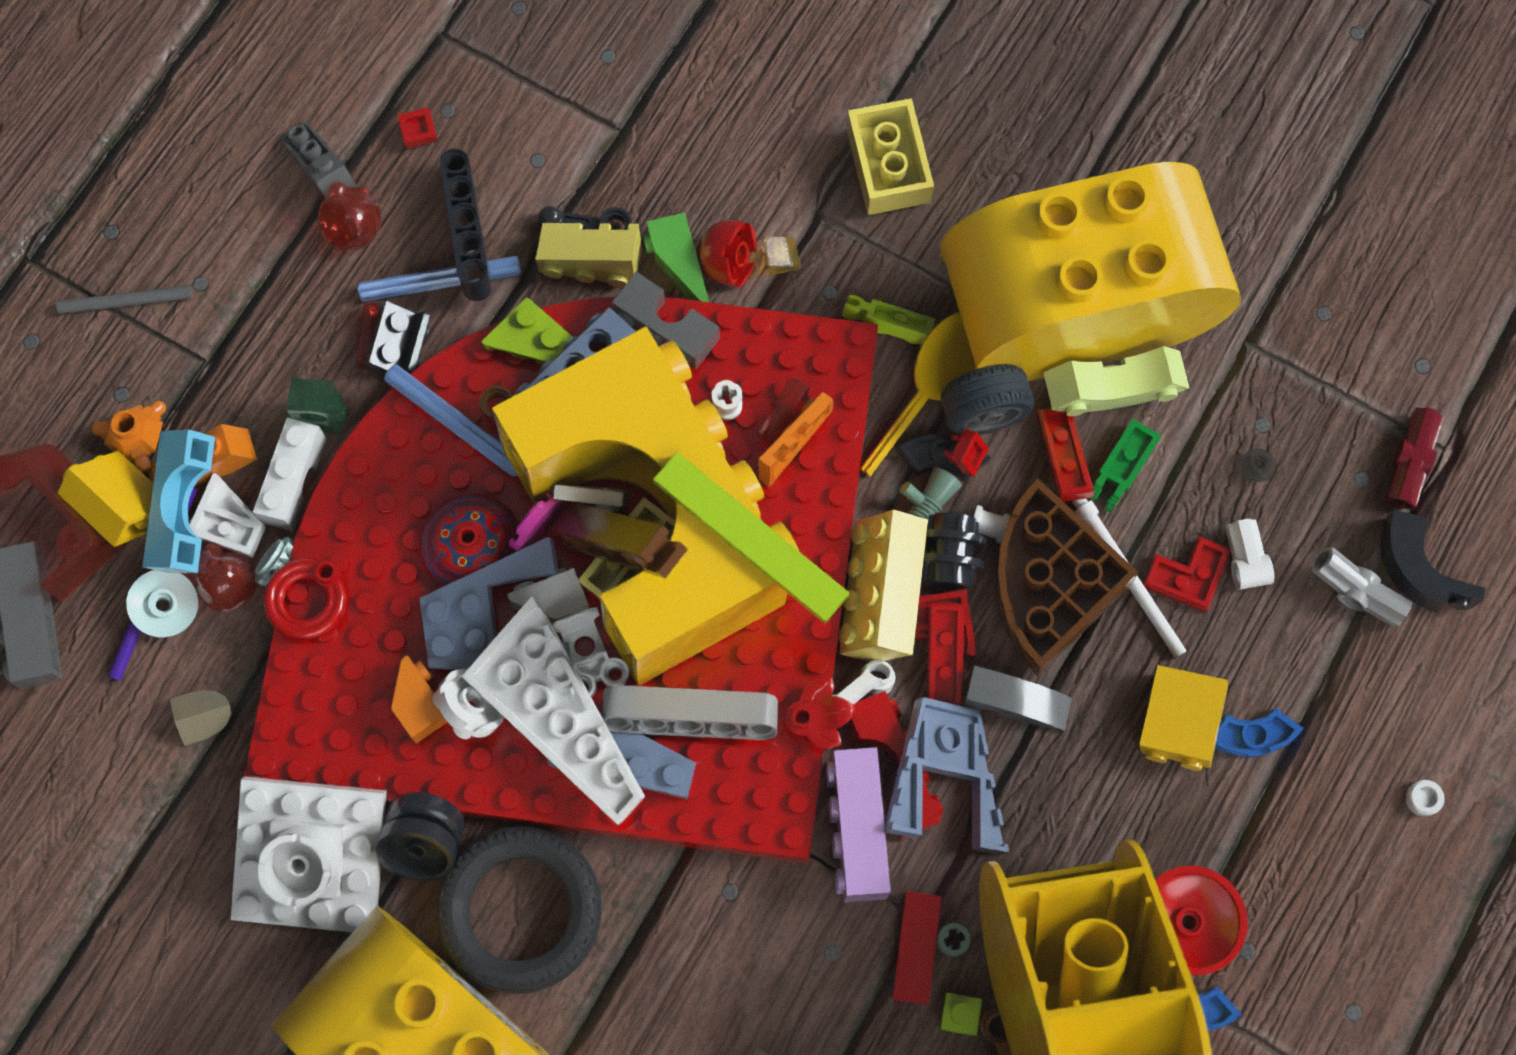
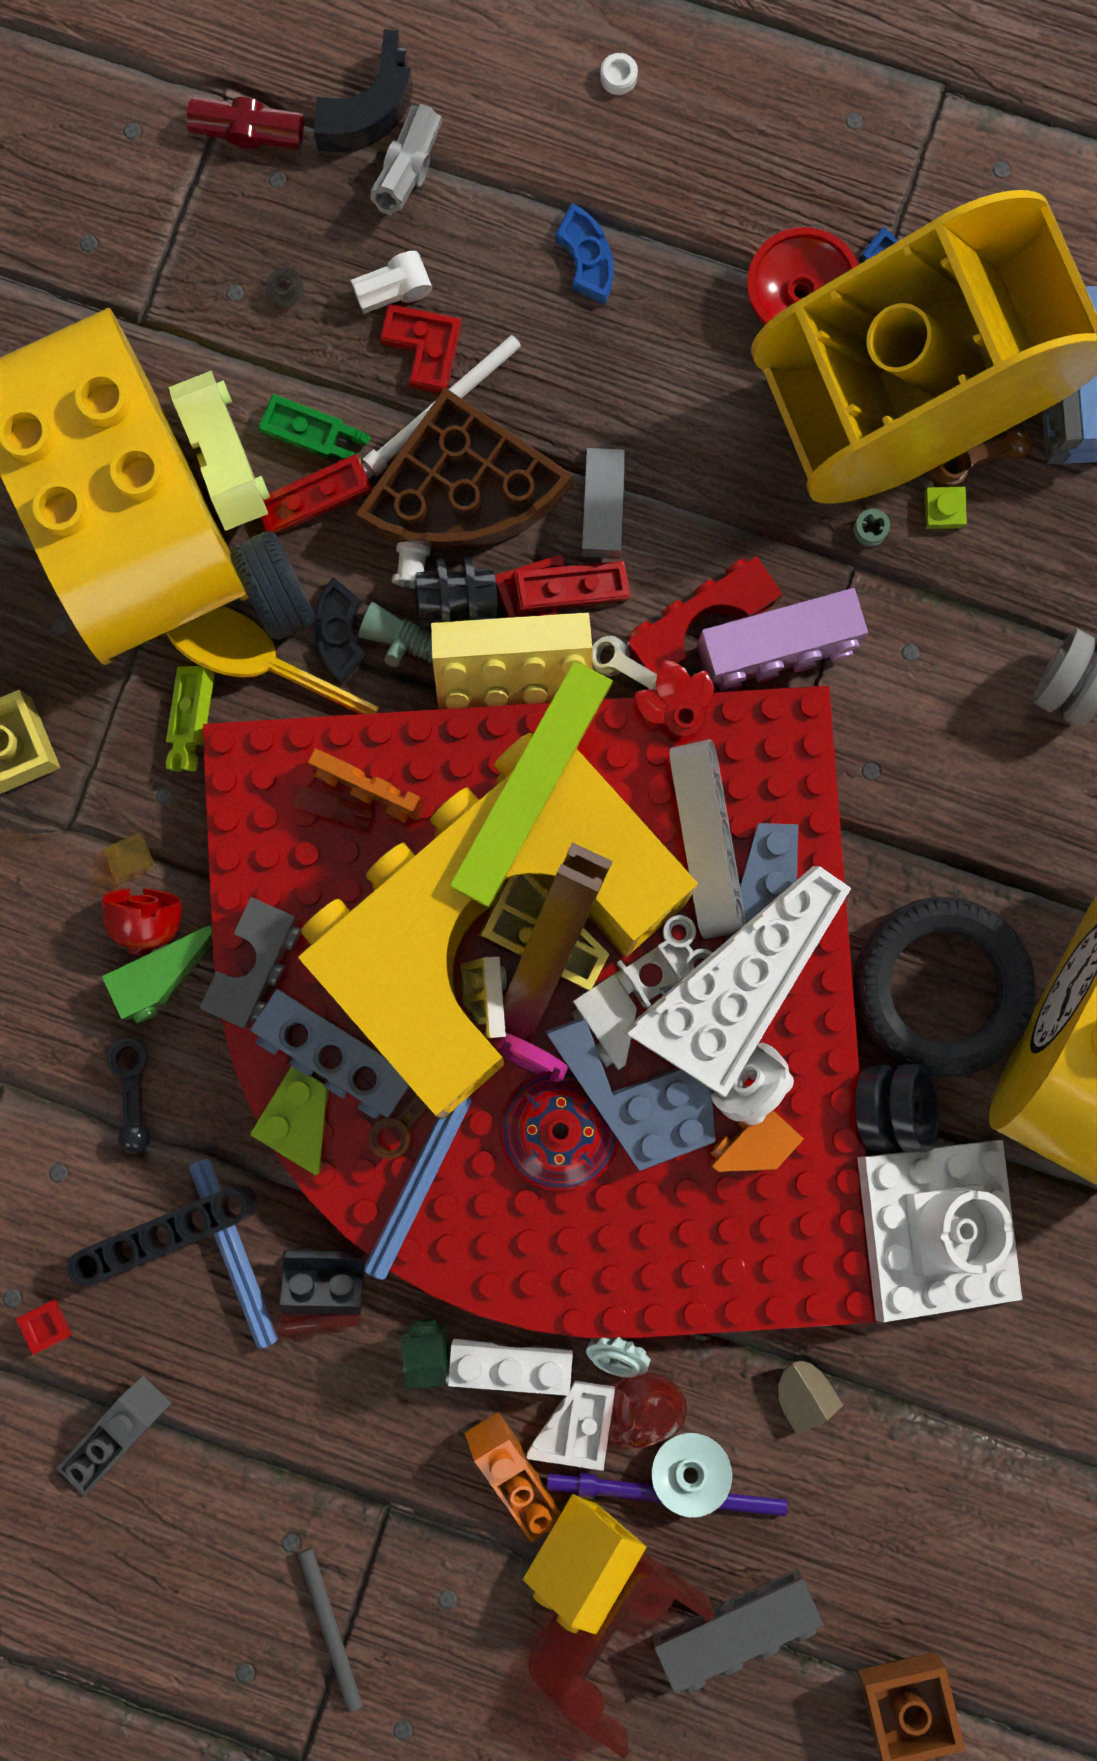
camera: 100 degrees left, 10 degrees up
orange rock [92,401,166,472] -> none
medium azure arch [142,429,215,573] -> none
red piece [263,558,347,640] -> none
clear red piece [318,182,382,251] -> none
light yellow wedge [536,223,642,288] -> none
white bush [712,380,742,420] -> none
sand blue wing [884,697,1009,855] -> none
red tile [892,891,941,1005] -> none
red tile [943,429,989,477] -> none
yellow brick [1139,665,1228,771] -> none

